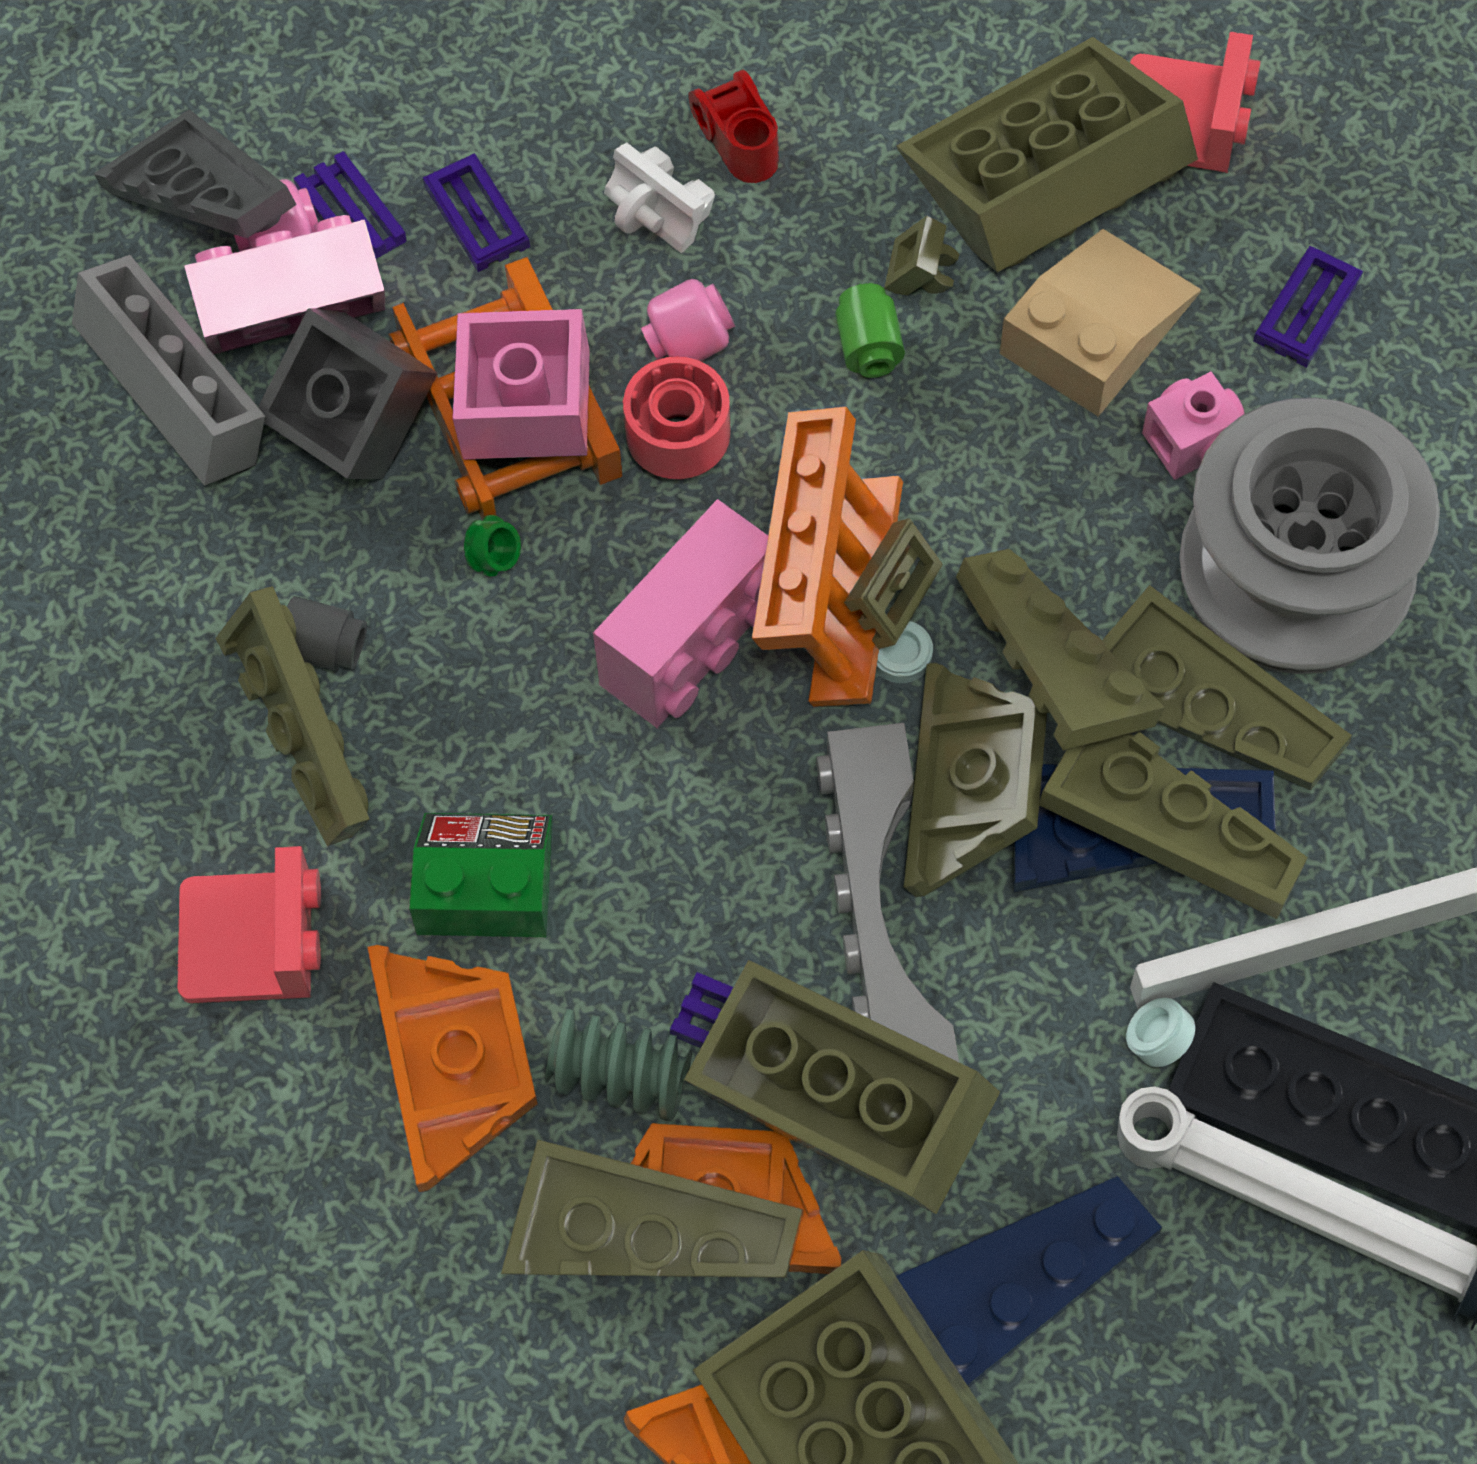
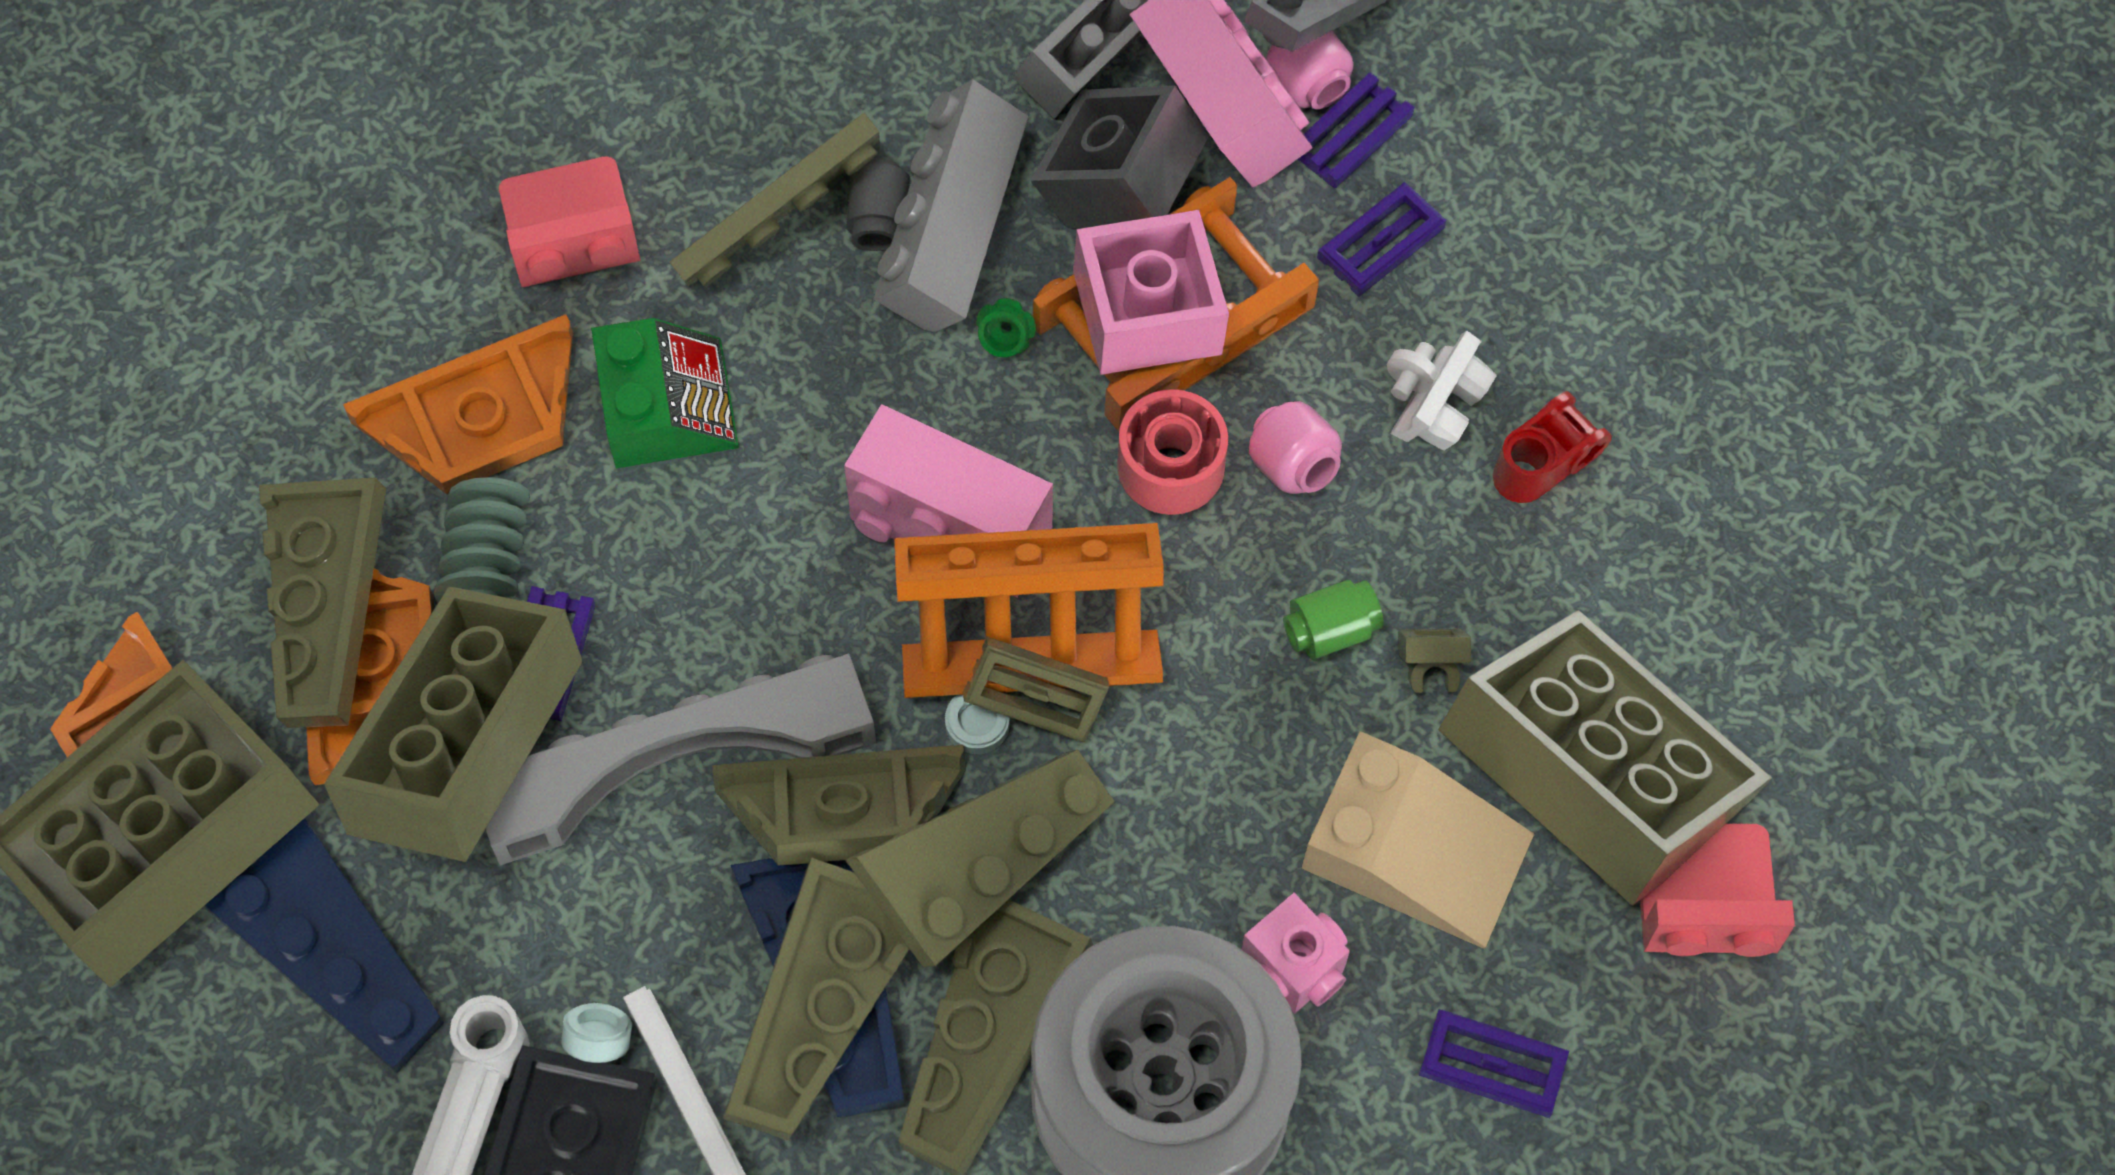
camera: 75 degrees right, 0 degrees up
none -> light grey brick [873,79,1029,332]

